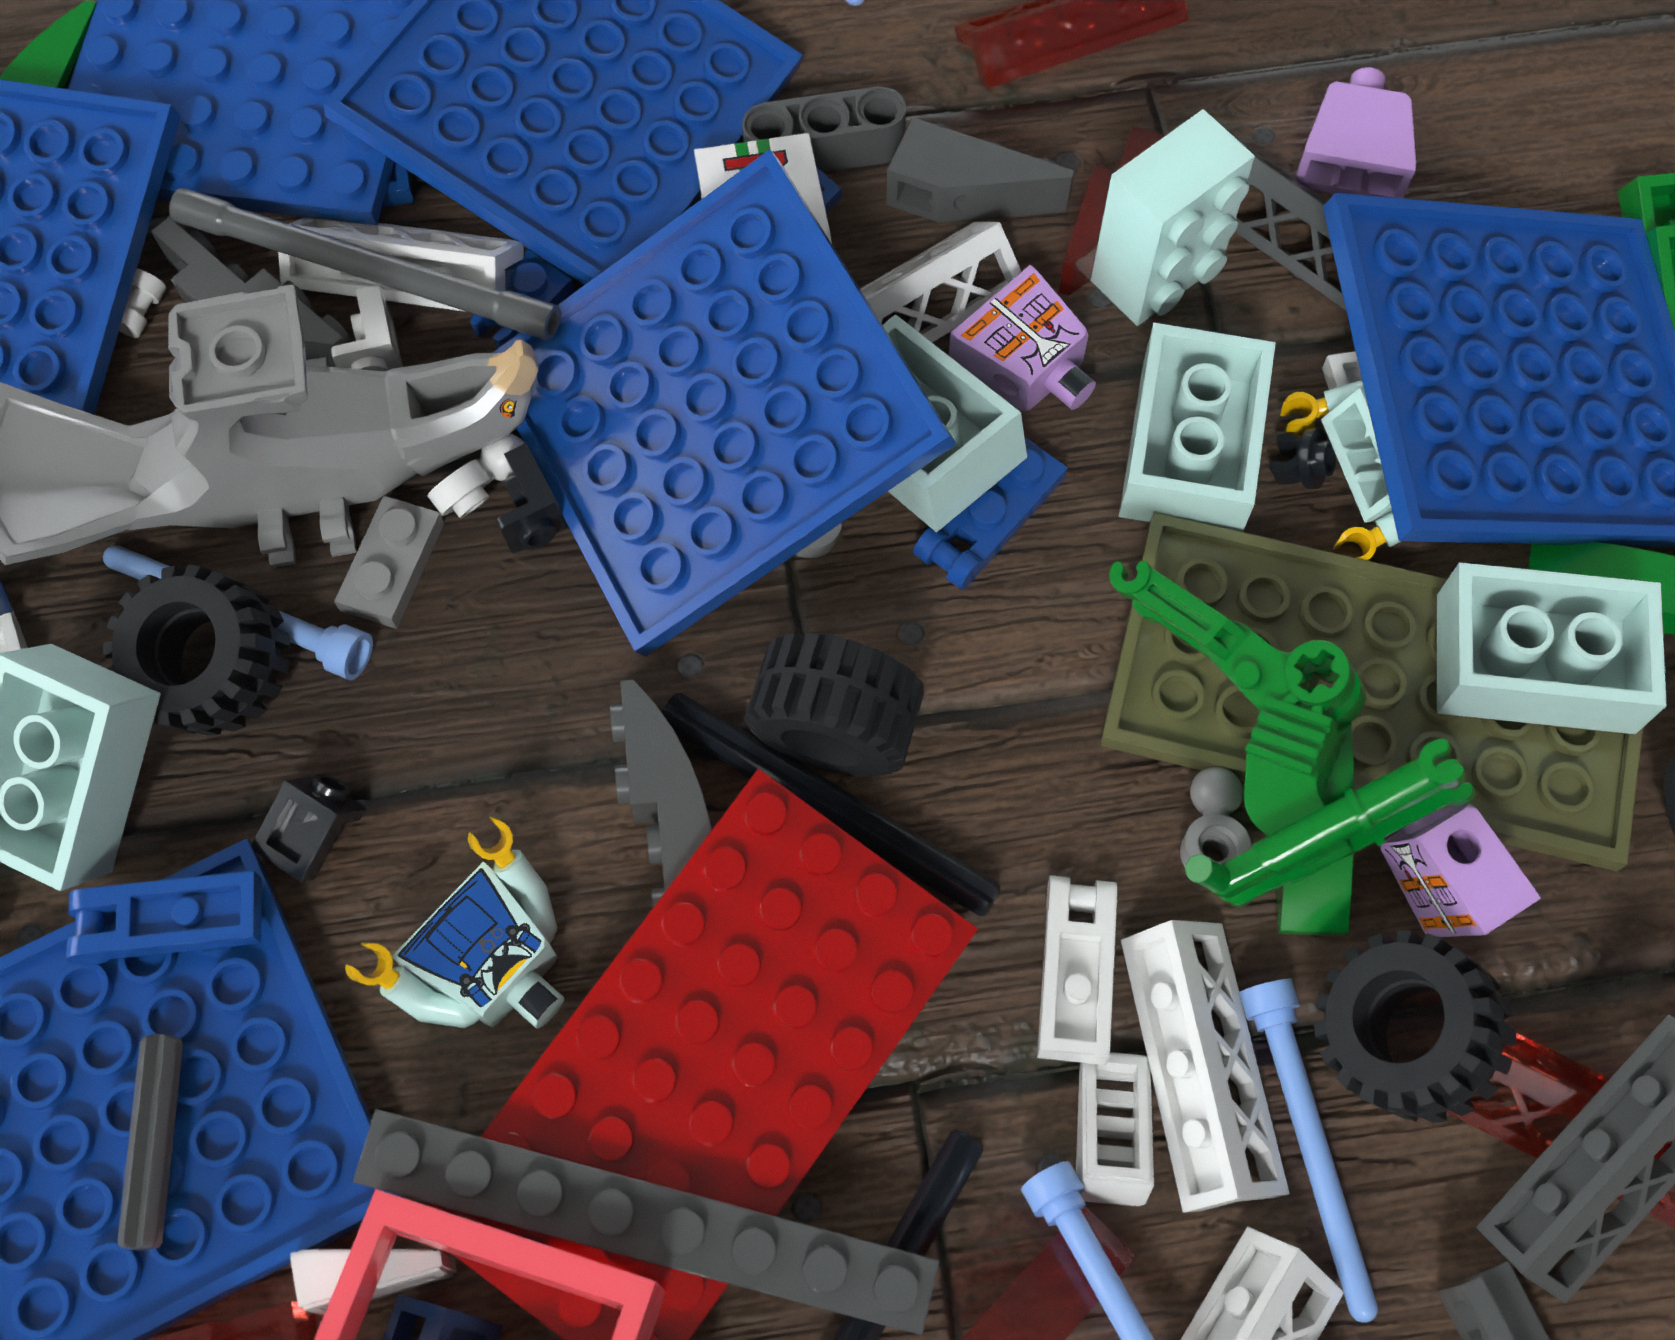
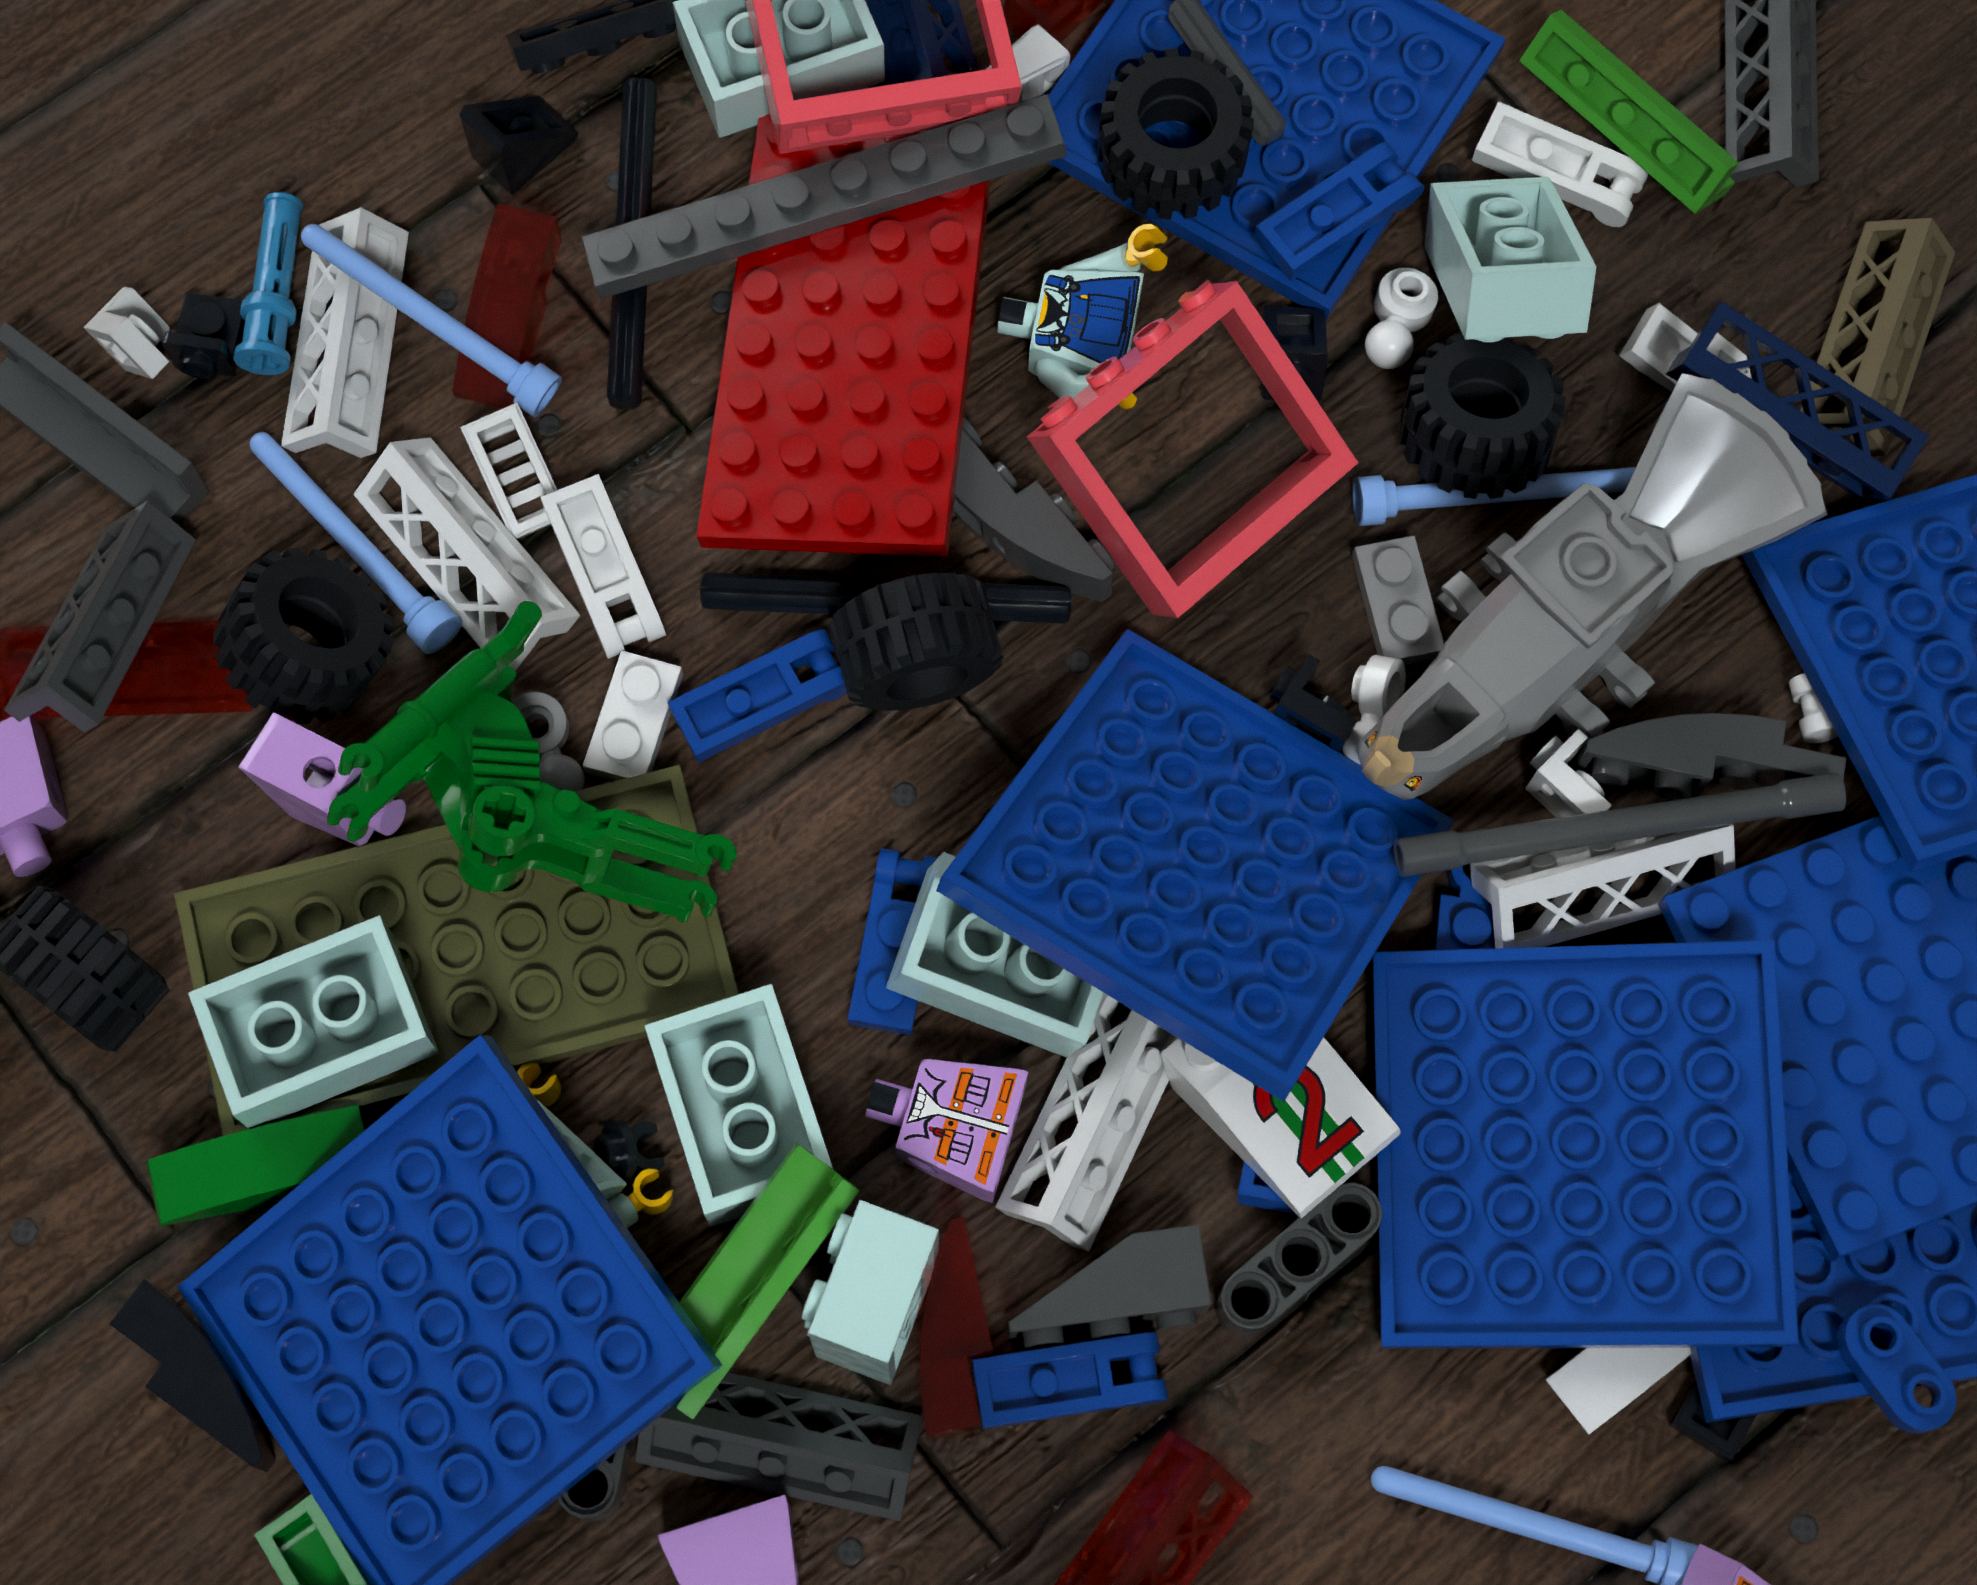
camera: 145 degrees right, 5 degrees up
none -> white plate [583,650,683,781]
none -> blue plate [667,629,847,763]
none -> bright green fence [675,1142,859,1420]
none -> blue plate [972,1332,1169,1430]
none -> coral window [1027,280,1358,618]
none -> black tyre [1097,48,1254,220]
none -> white plate [1365,268,1438,369]

